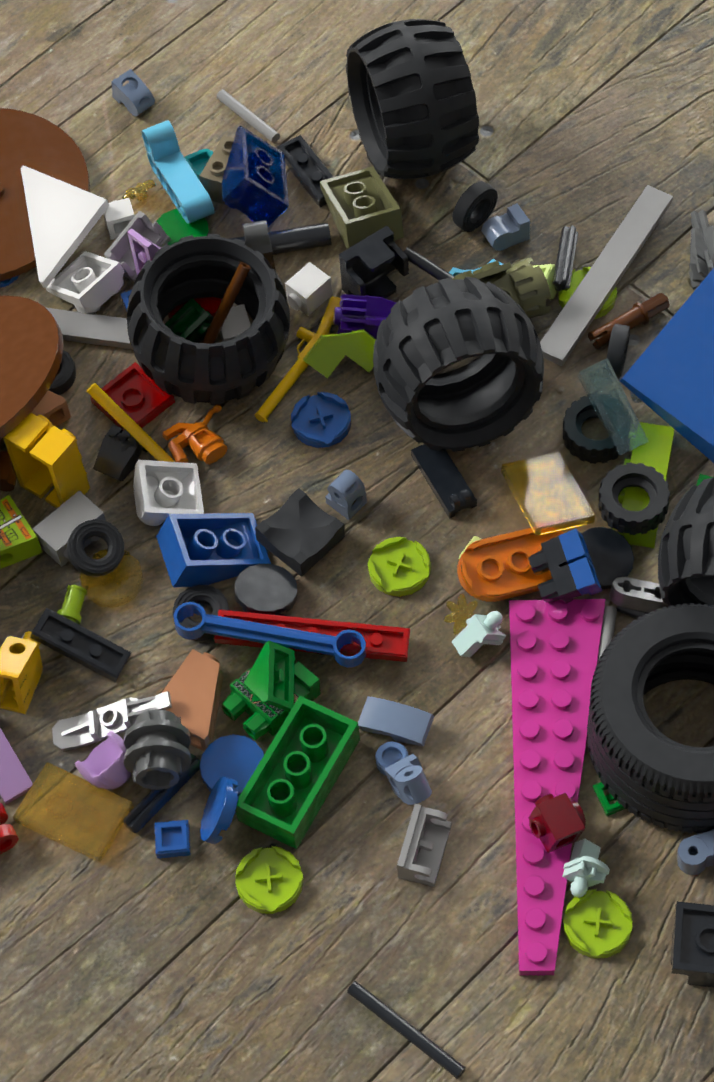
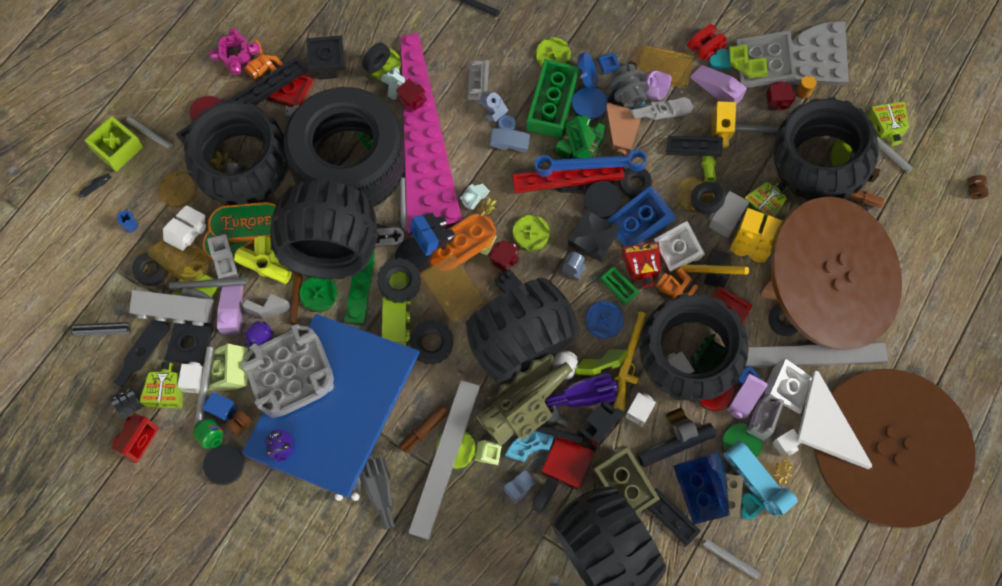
camera: 160 degrees right, 10 degrees up
sand blue leg [112,69,155,116] -> none
reddish brown piece [201,262,251,344] -> none
black axle [553,225,578,292] -> none
clear light blue slope [578,358,649,456] -> none
black tyre [605,324,630,379] -> none
none -> black tyre [362,42,390,74]
none -> dark red brick [488,240,519,272]
none -> red tile [541,437,594,489]
none -> green tile [599,266,640,306]
none -> red torso [621,242,660,289]

